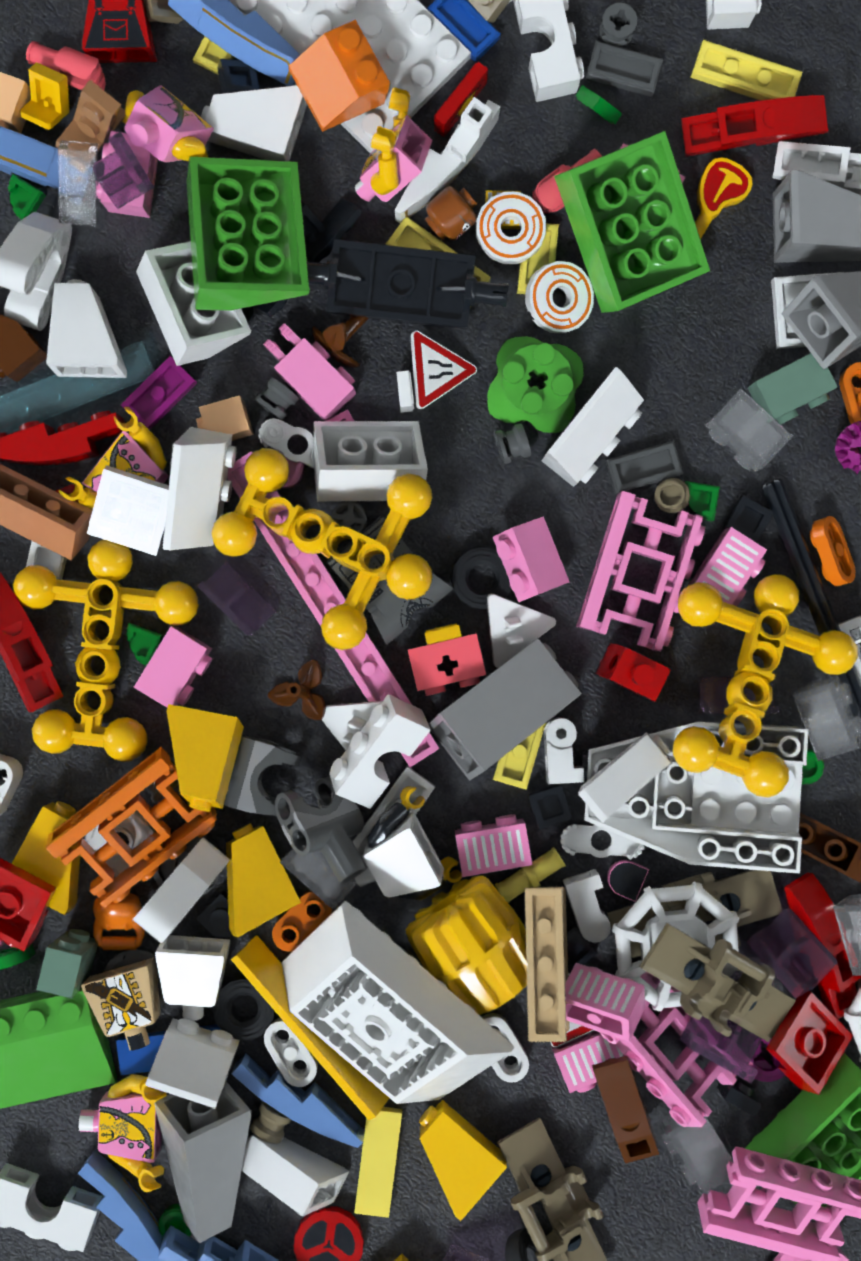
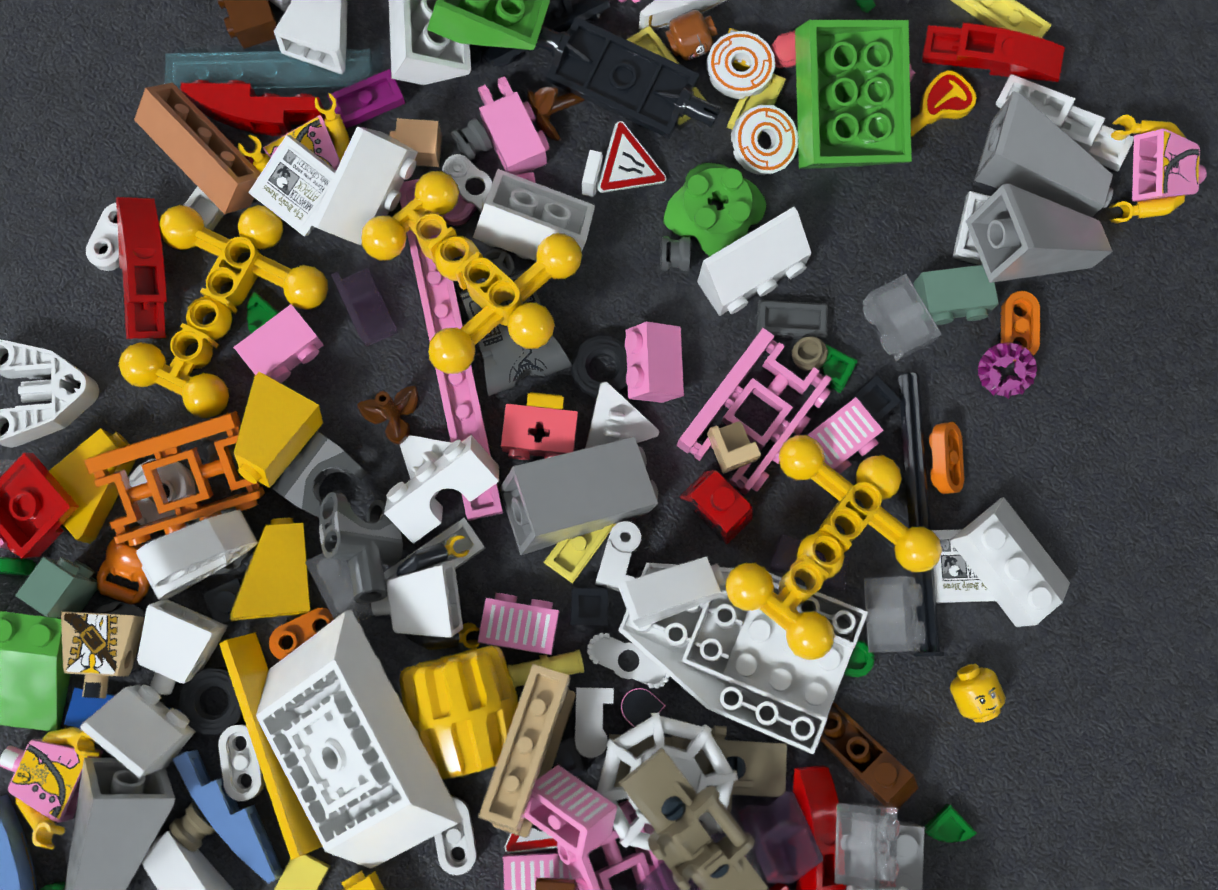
camera: 10 degrees right, 10 degrees down
none -> tan panel [707,421,761,474]

